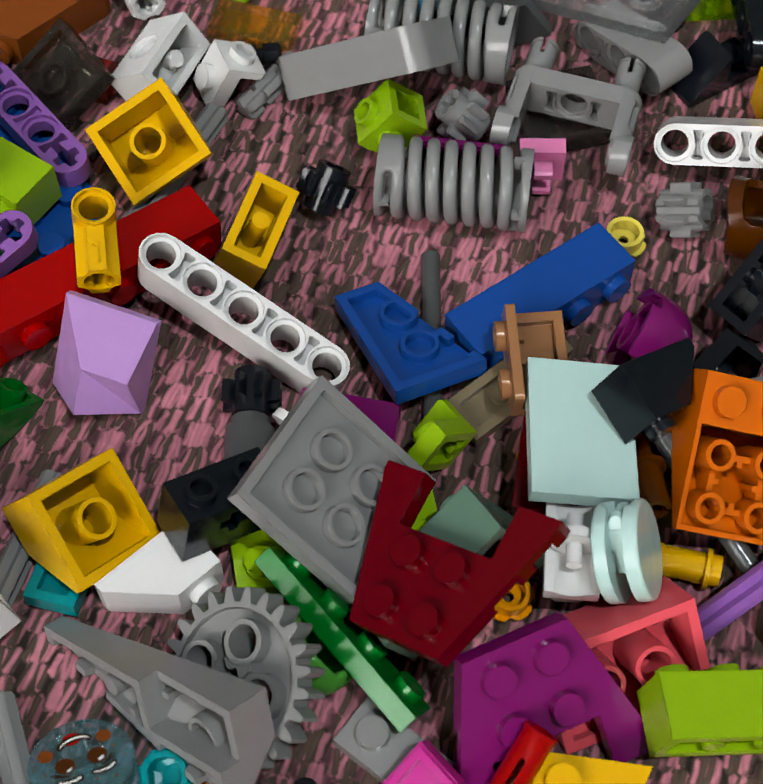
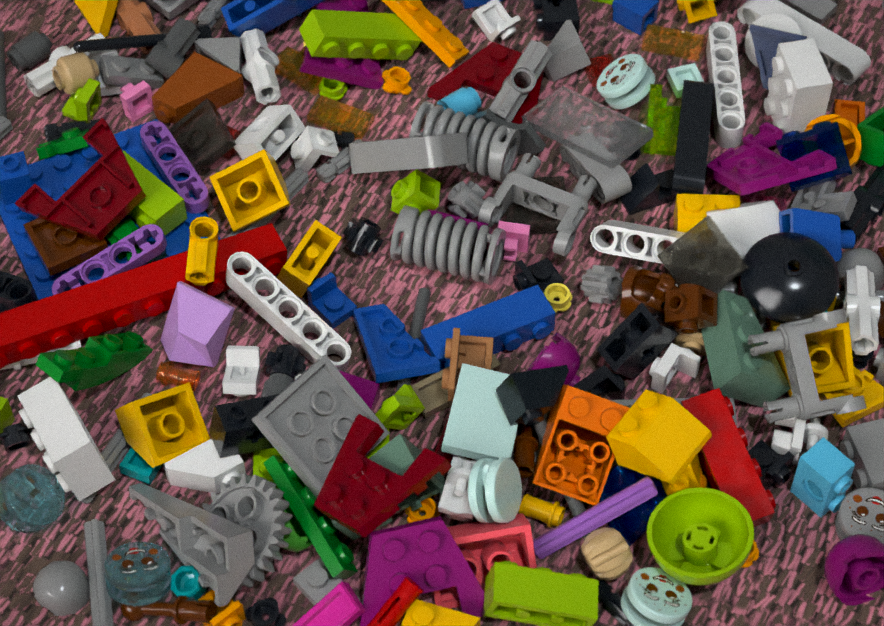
camera: 10 degrees right, 5 degrees down
none -> clear orange pin [156,360,201,391]
none -> white bracket [222,345,260,397]
none -> blue bracket [307,272,357,329]
none -> black bracket [513,258,564,292]

